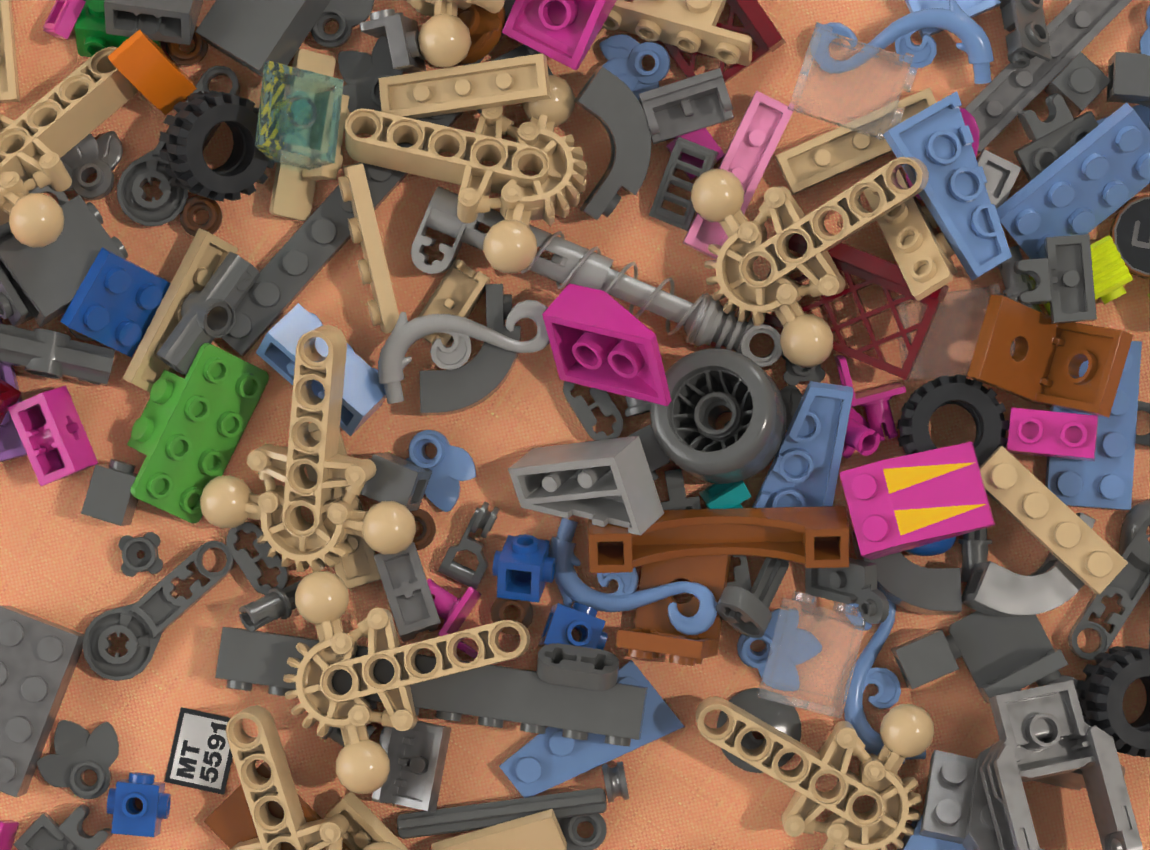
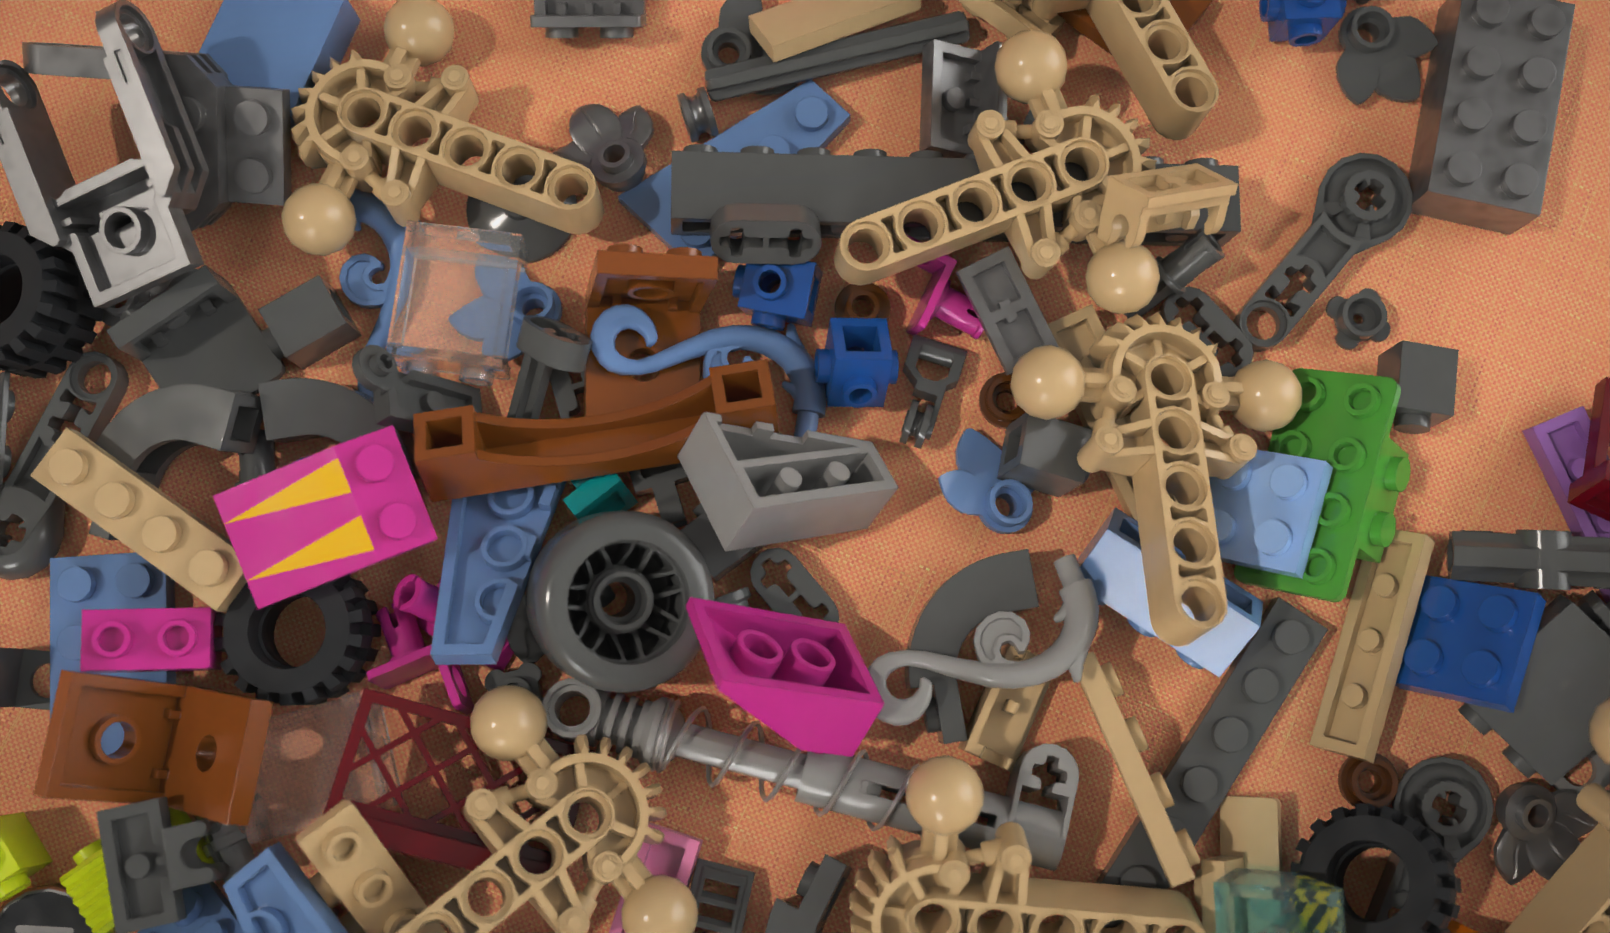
camera: 165 degrees right, 5 degrees down
dark pink brick [8,386,99,486] -> none
dark grey piece [156,252,260,376] -> none
sticker [164,707,233,795] -> none
none -> flat silver plate [552,104,654,192]
none -> tan hinge [1097,163,1238,249]
none -> light blue plate [1209,450,1333,579]

